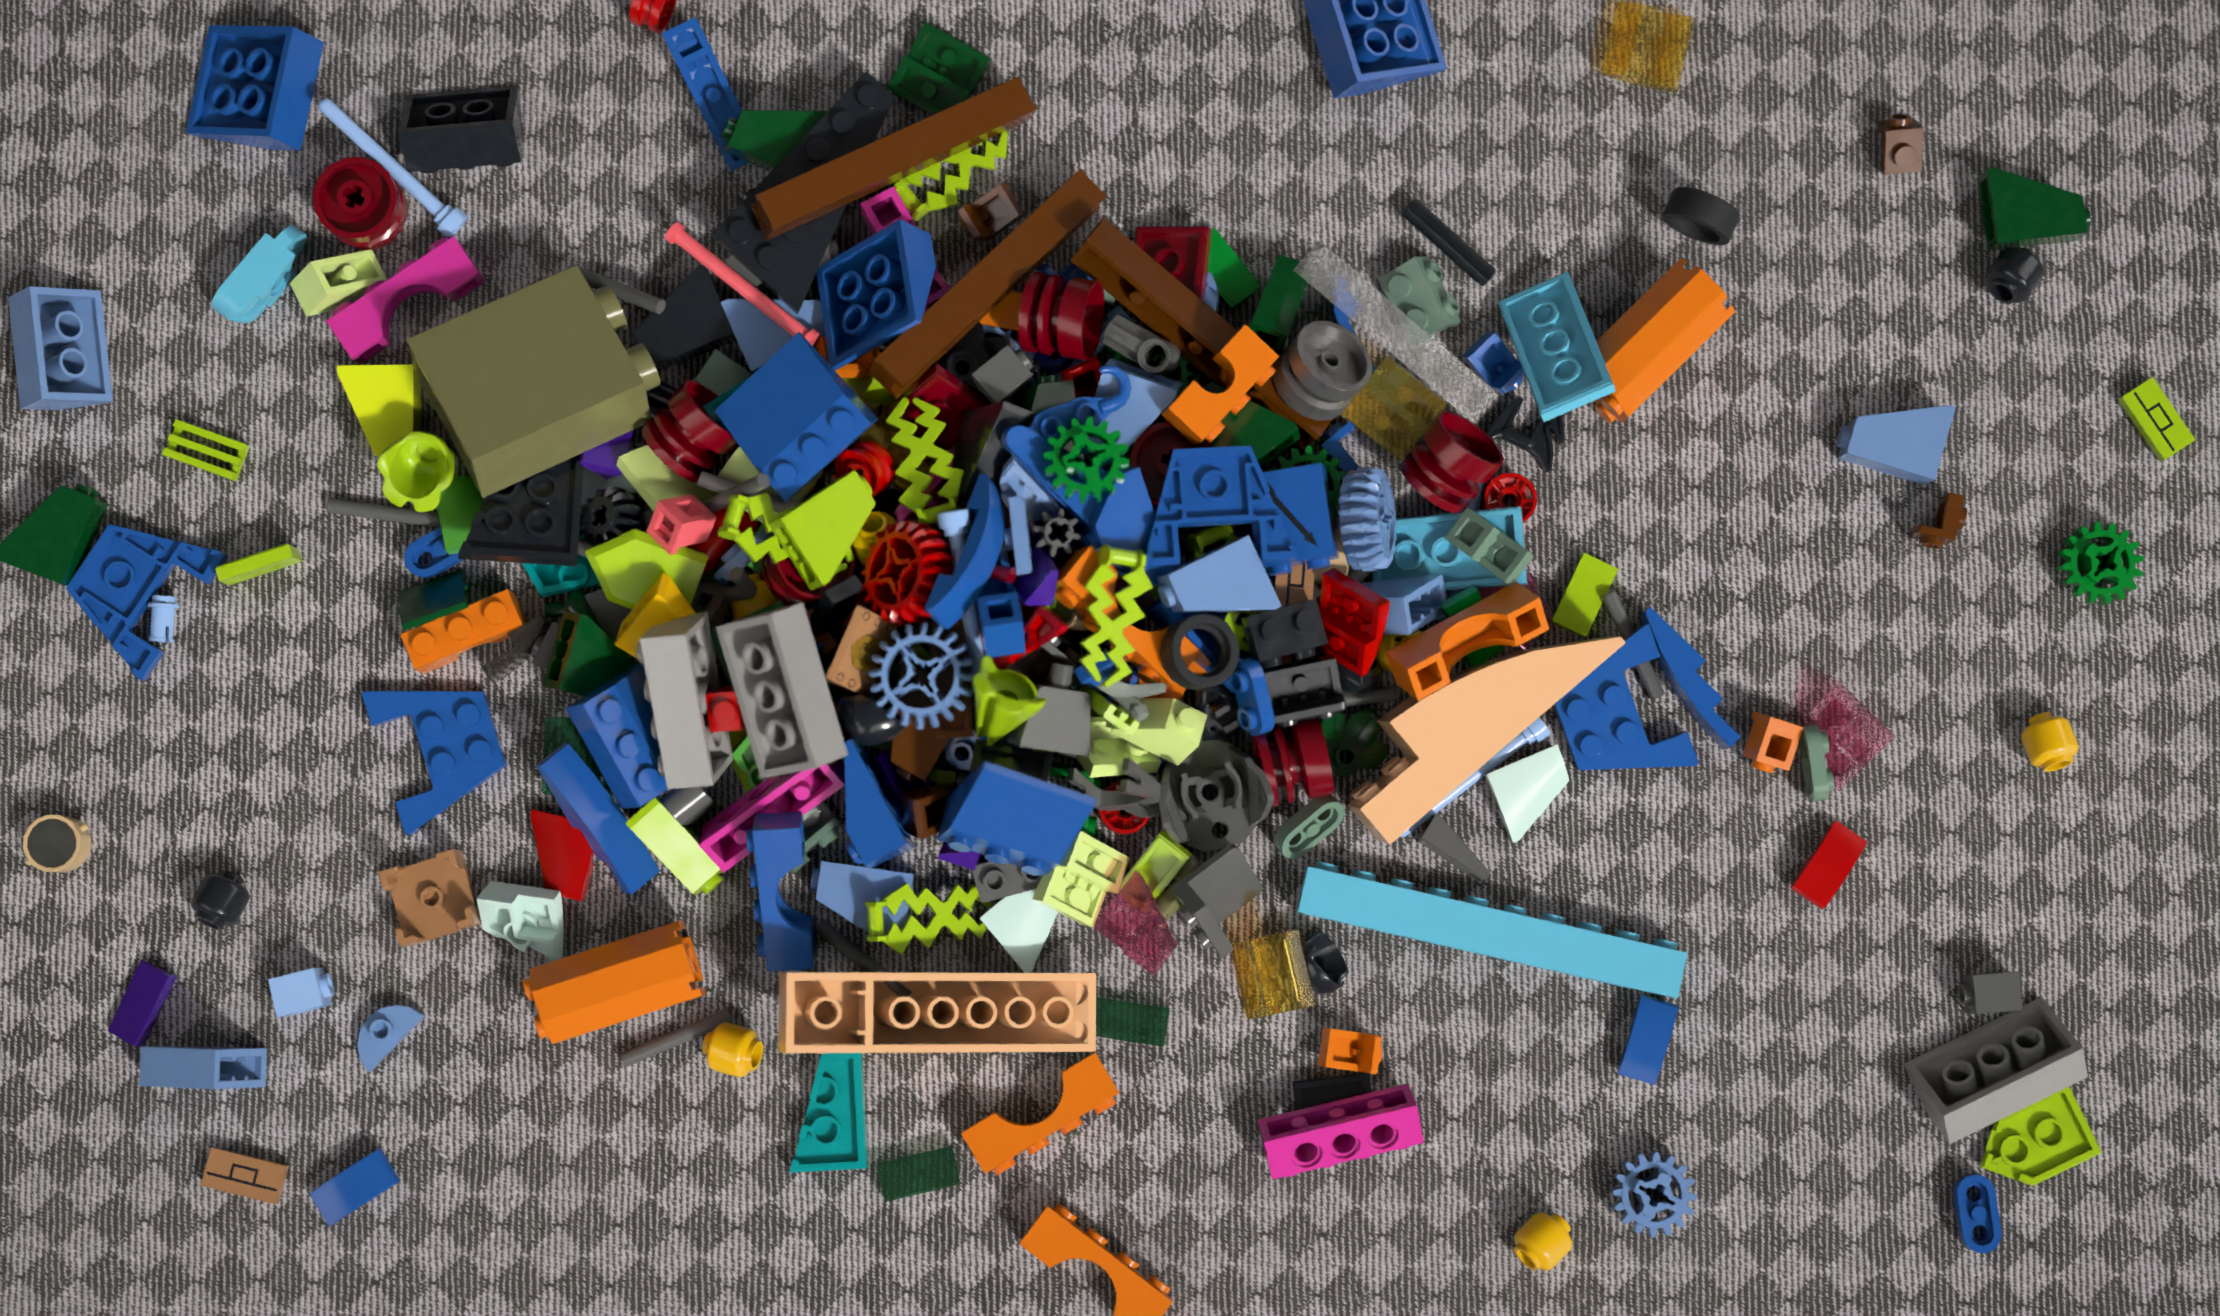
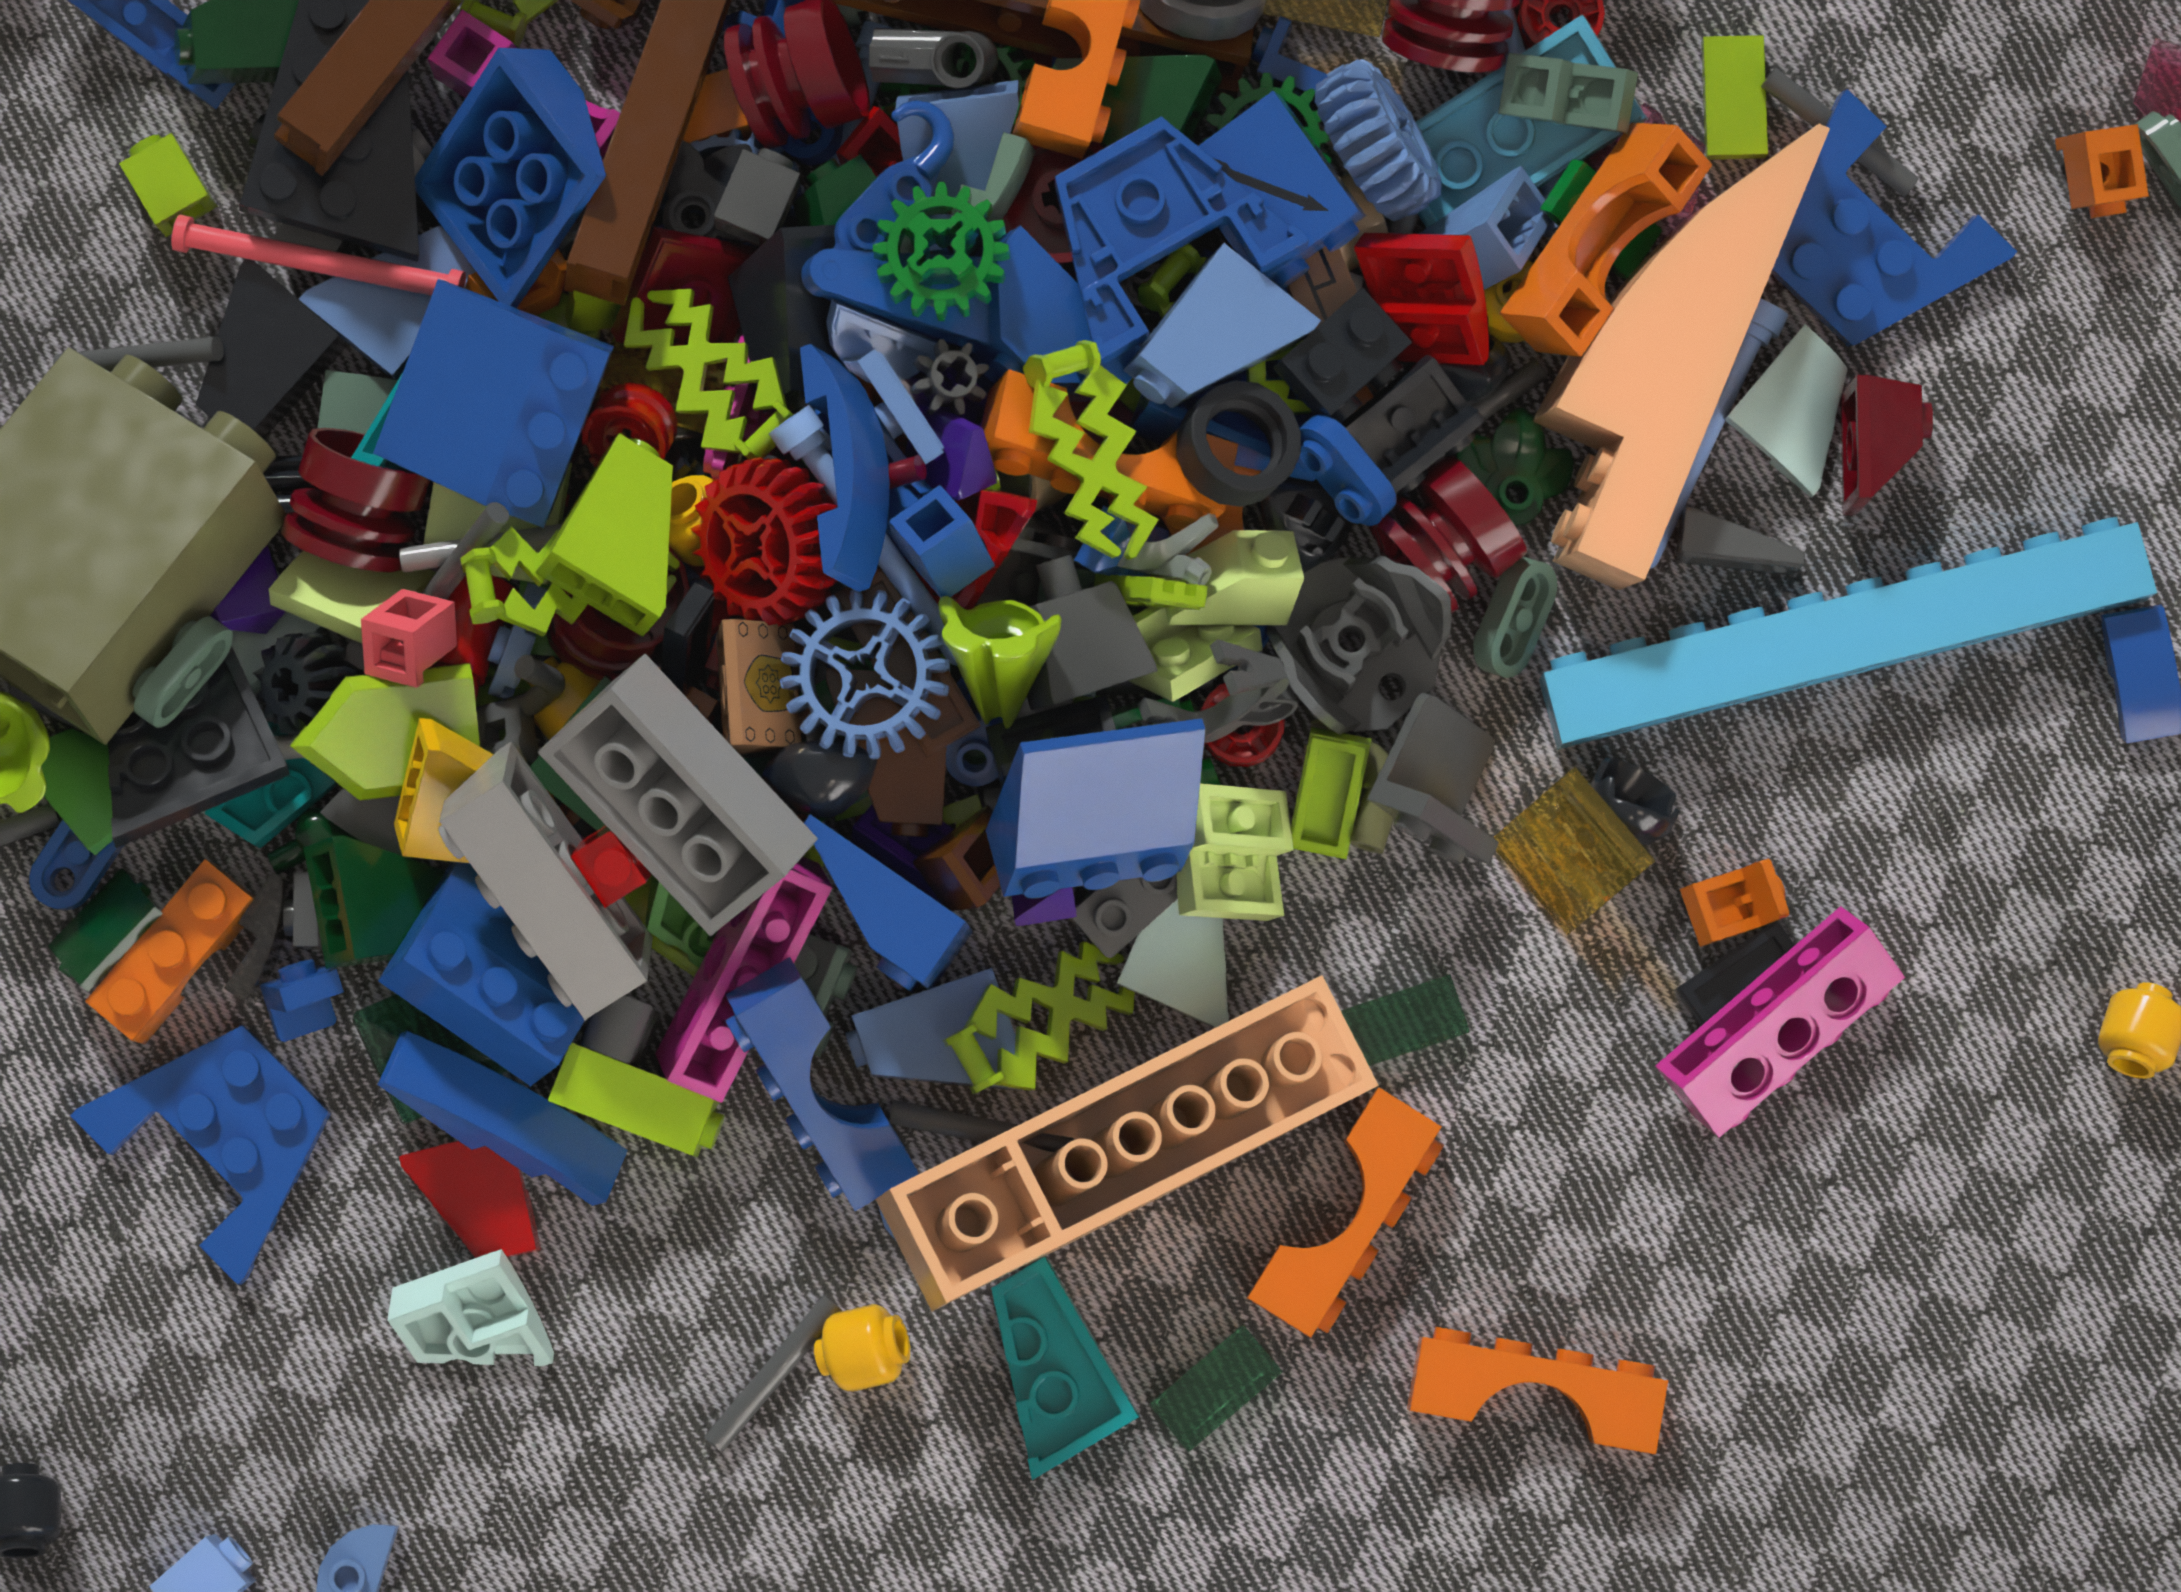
camera: 20 degrees left, 0 degrees up
medium nougat panel [378,849,482,947] -> none
orange brick [523,921,706,1044] -> none
clear pink slope [1094,870,1178,976] -> none
blue slope [1638,607,1741,750] -> none
none -> lime brick [119,133,218,237]
none -> sand green plate [132,616,233,728]
none -> blue bracket [260,959,344,1042]
none -> sand green slope [946,132,1036,255]
none -> dark red slope [1840,375,1933,516]

